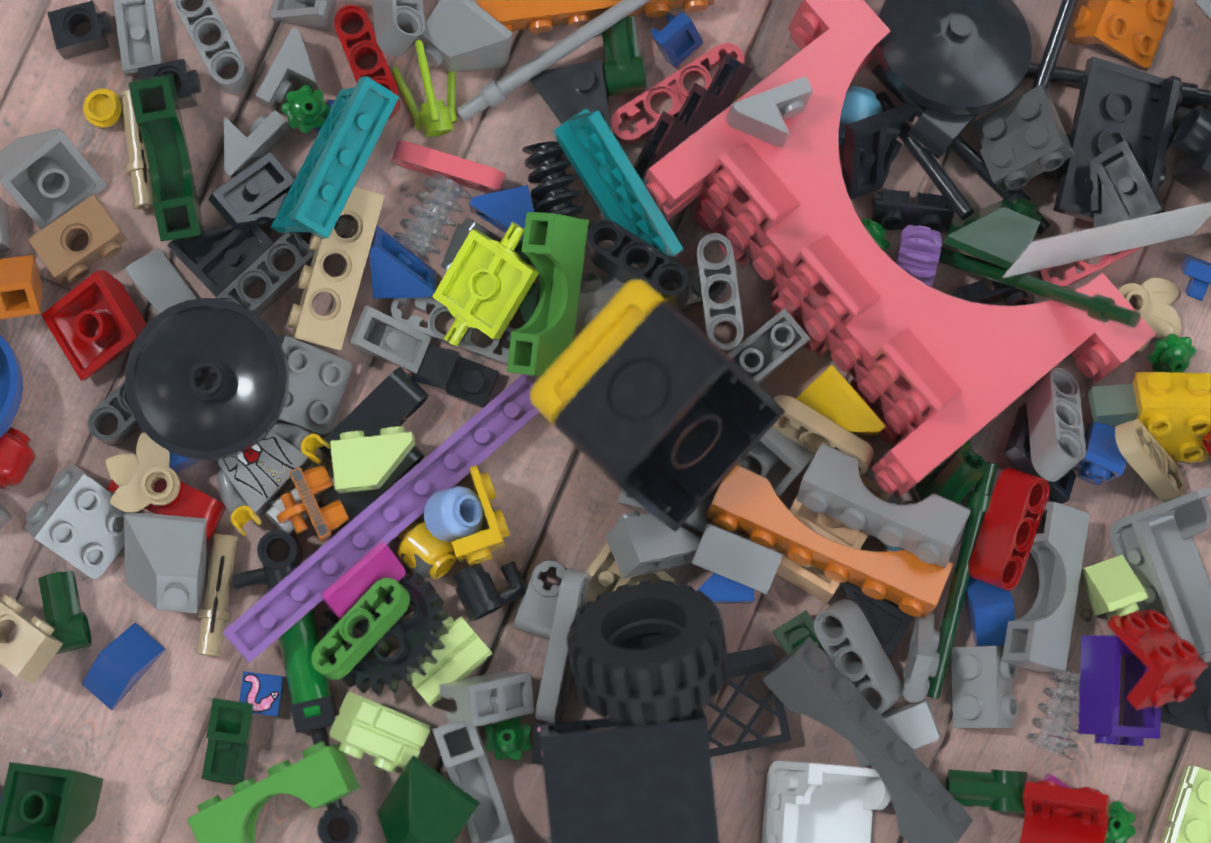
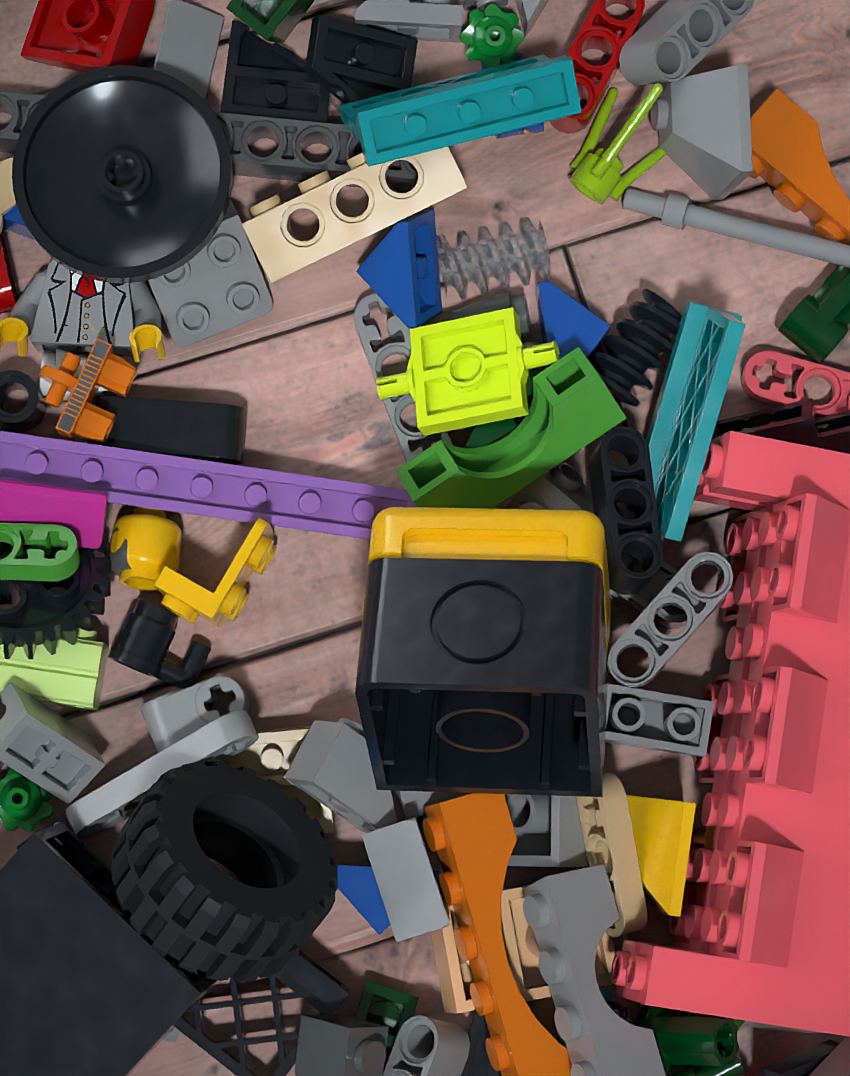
camera: 45 degrees right, 0 degrees up
black beam [319,367,429,463] -> none
yellowish green slope [330,427,415,493] -> none
light grey slope [350,305,432,374] -> none
coral beam [391,141,506,193] -> none
black slope [412,345,499,409] -> none
light blue head [424,486,484,542] -> none
black wing [530,59,614,135] -> none

